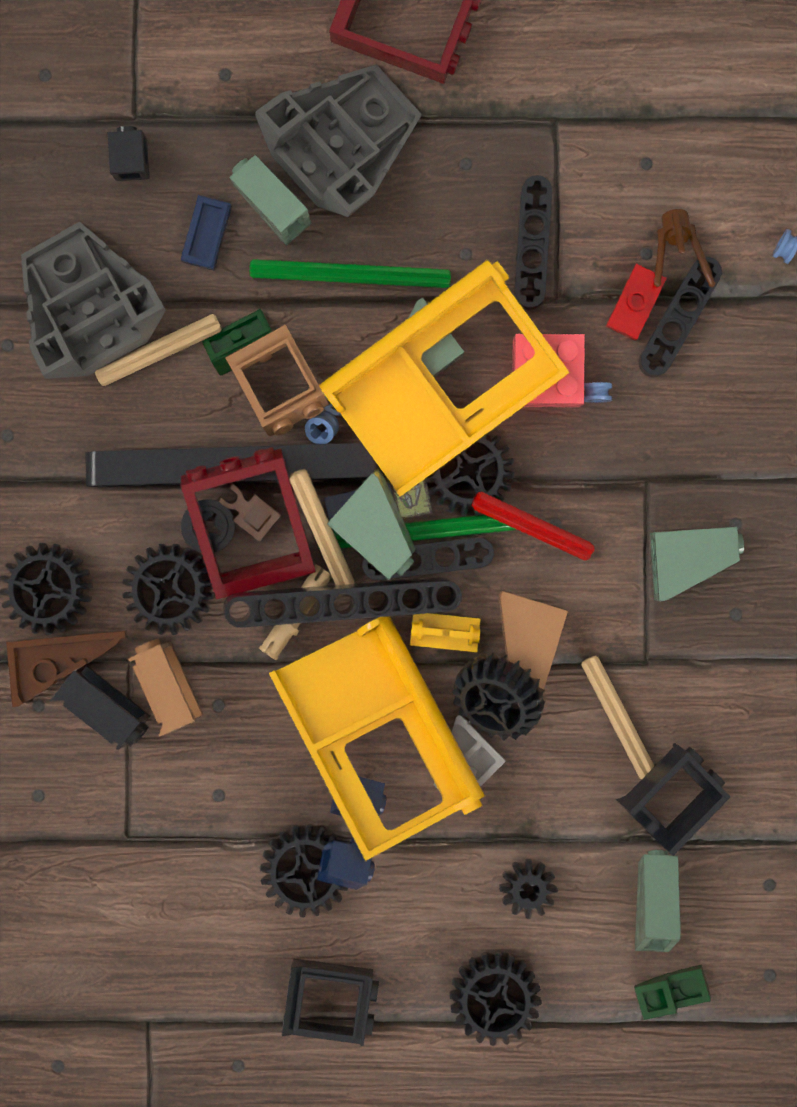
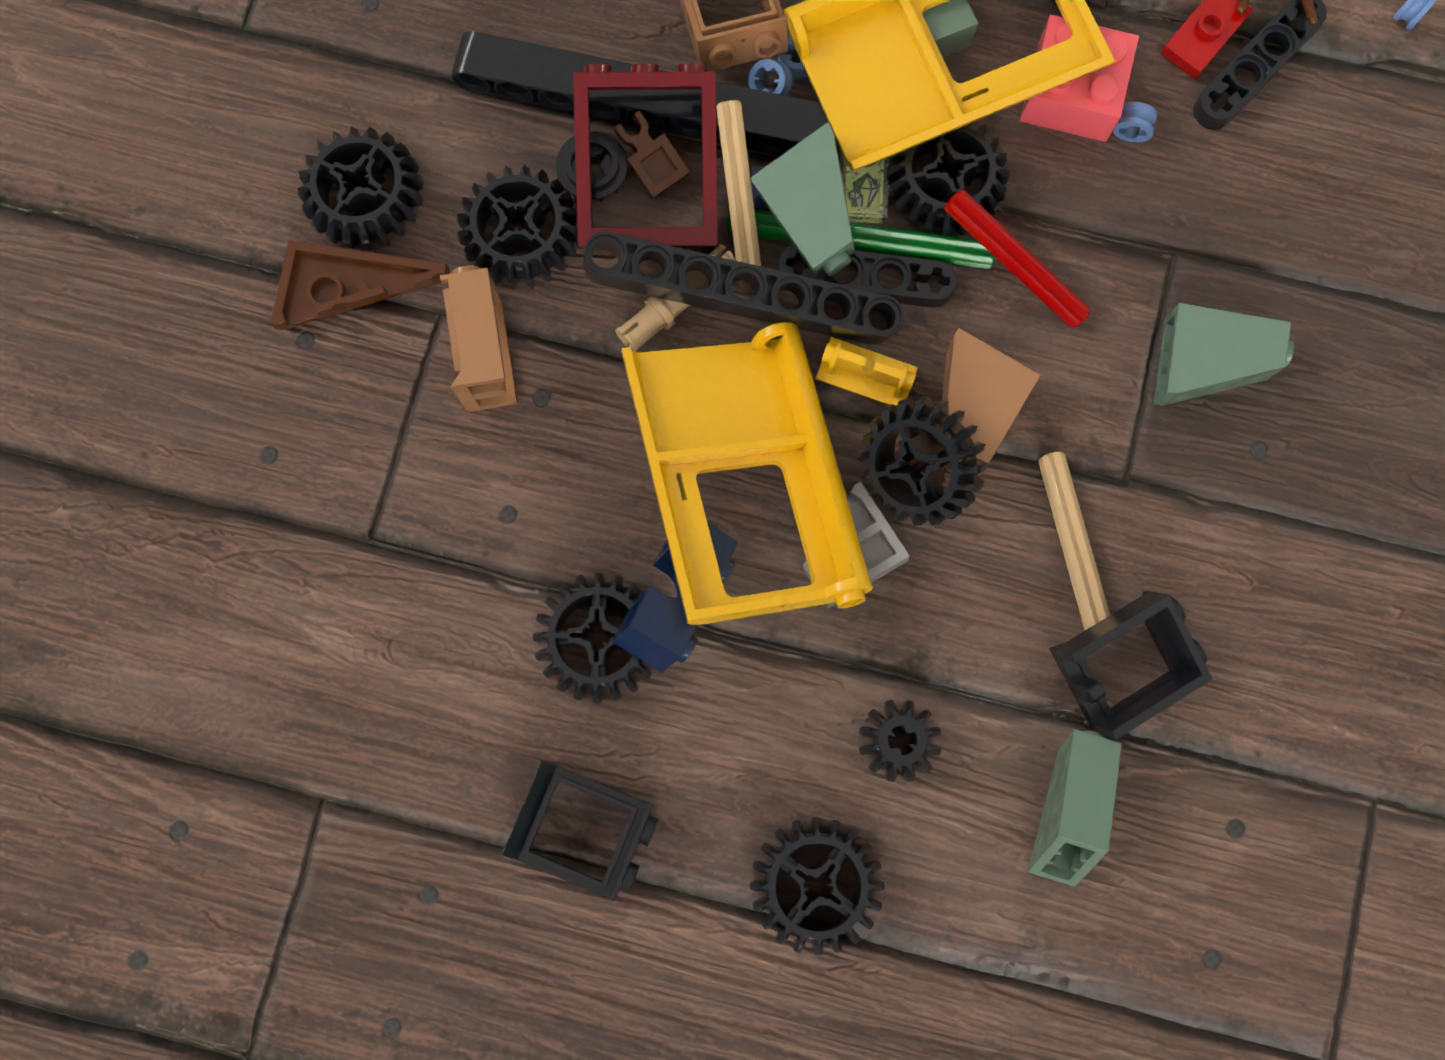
camera: 10 degrees right, 10 degrees down
black window [49,666,150,750] -> none
dark green slope [634,964,711,1020] -> none

